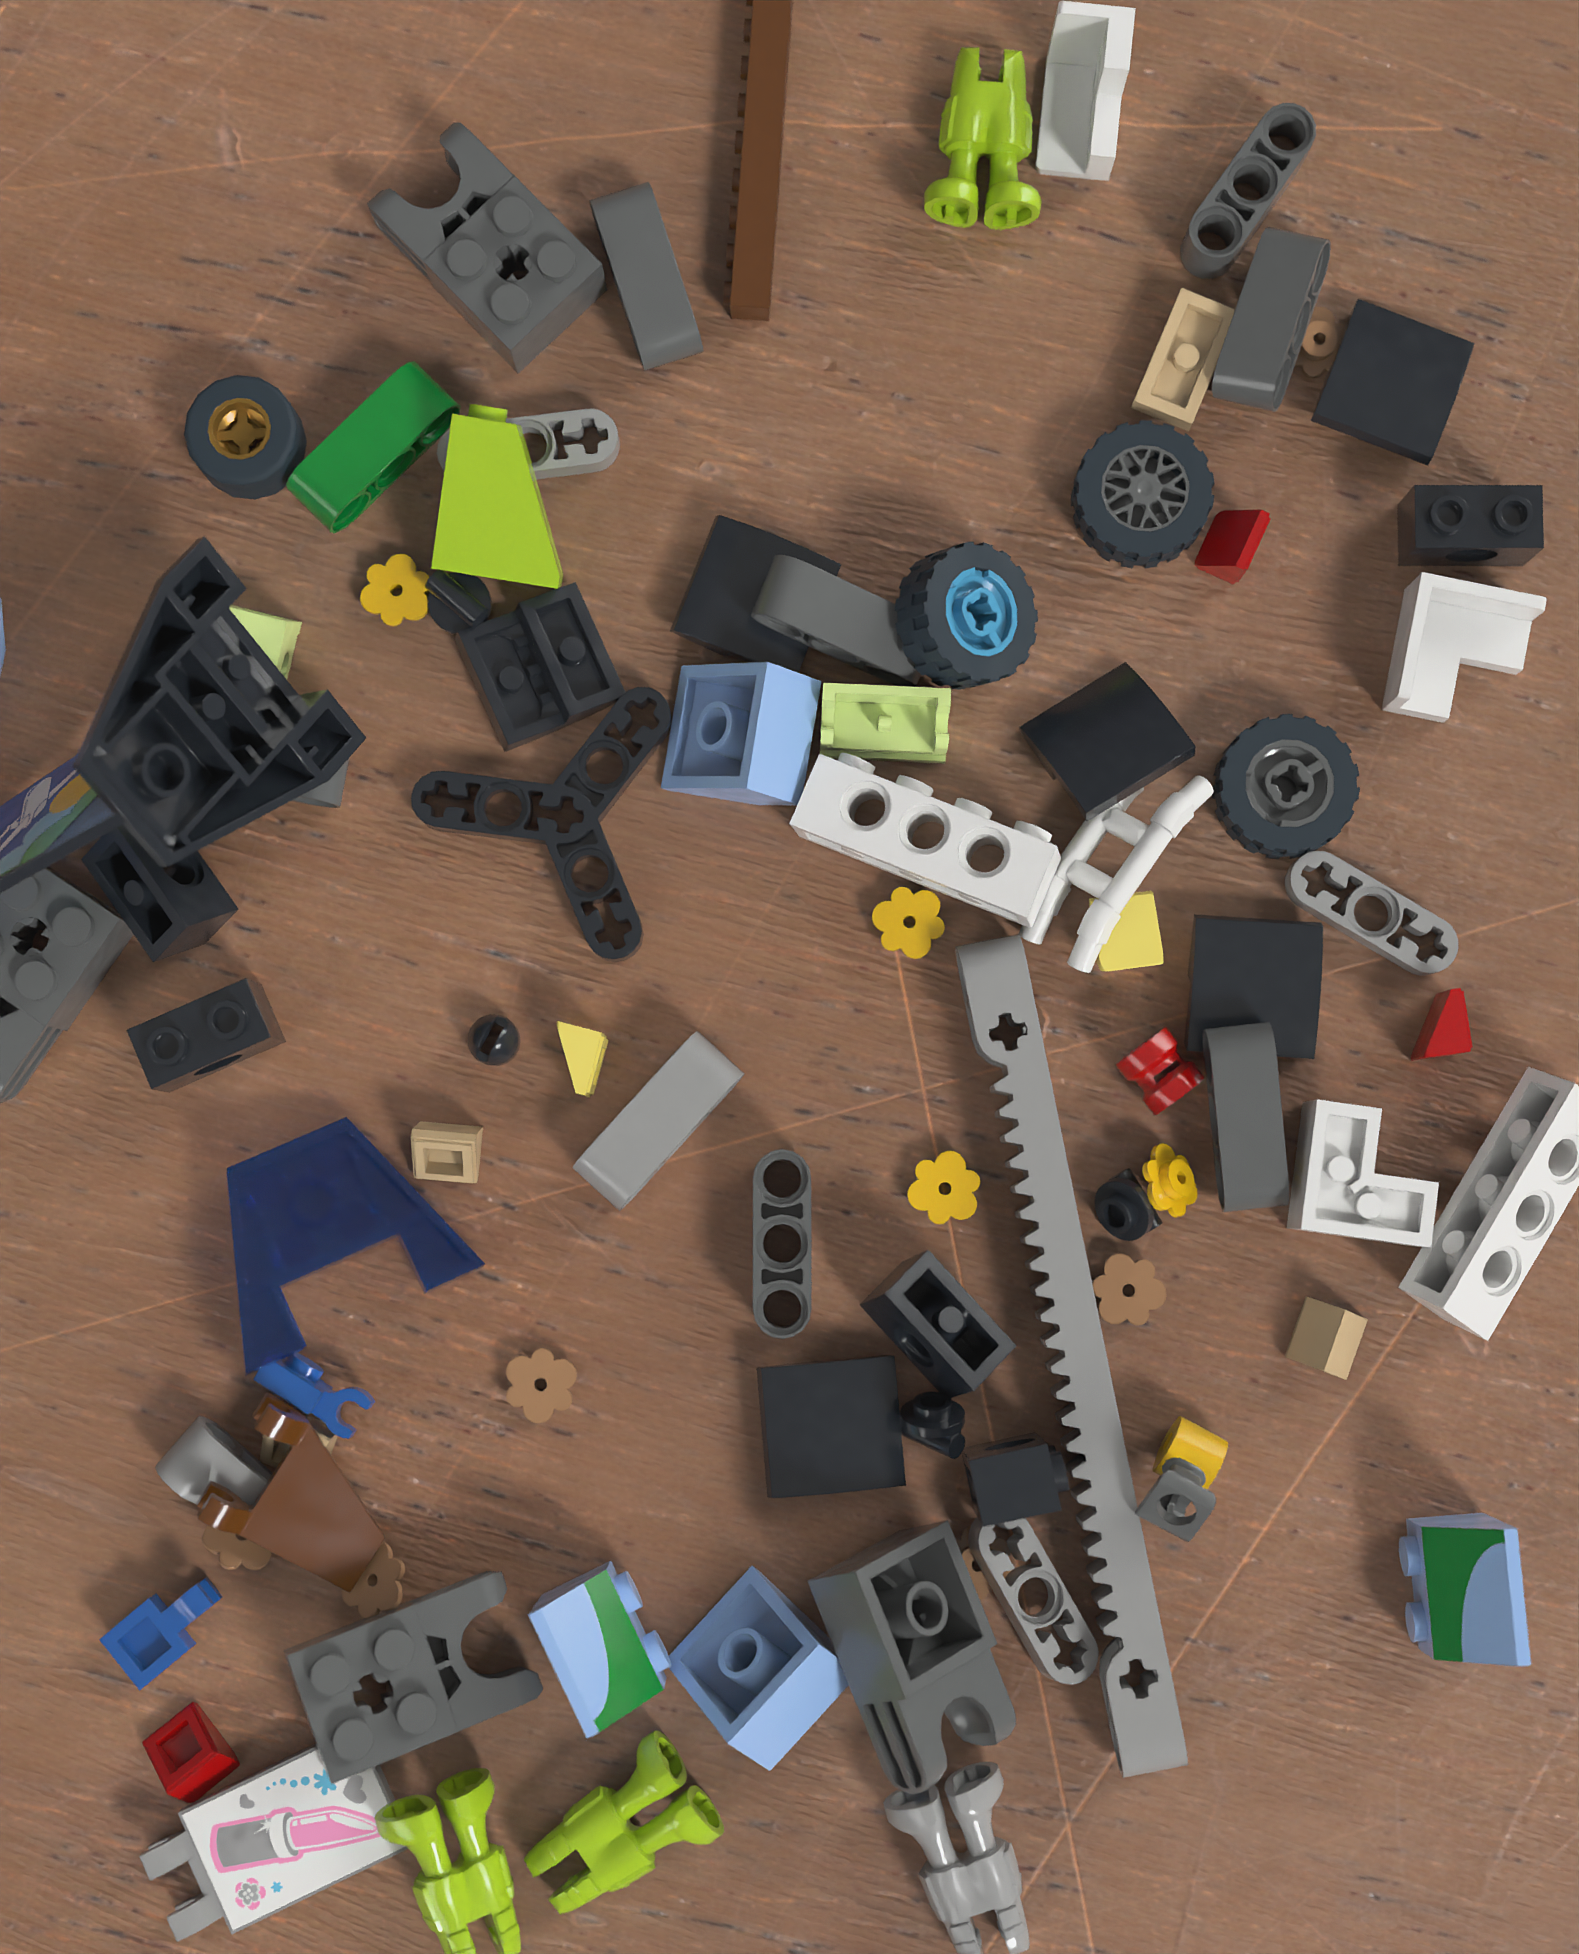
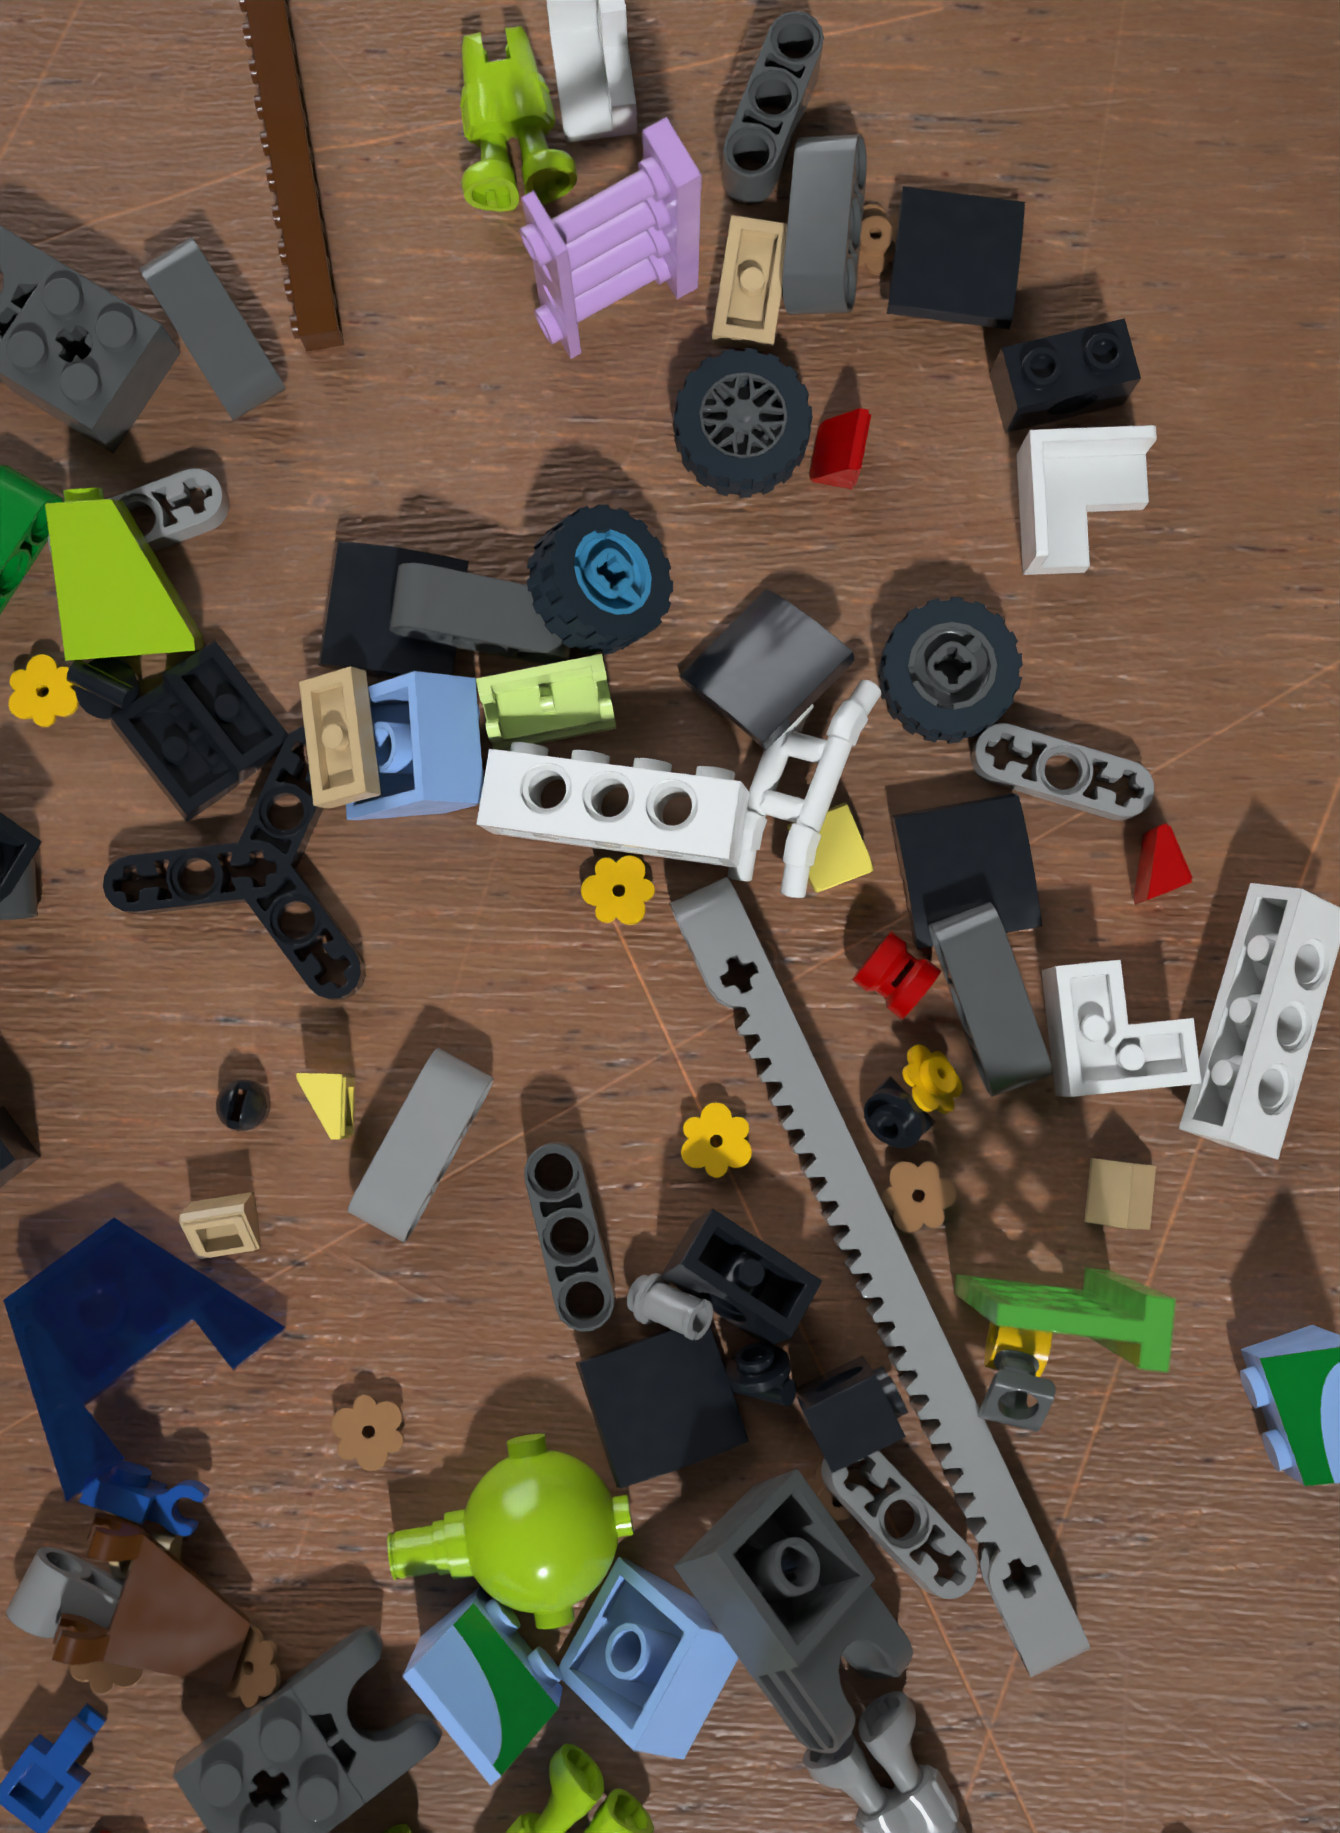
camera: 15 degrees left, 0 degrees up
none -> tan plate [299,666,381,809]
none -> lime piece [387,1434,634,1629]
none -> lavender fence [519,117,701,359]
none -> light grey pin [627,1273,713,1340]
none -> bright green fence [954,1267,1176,1372]

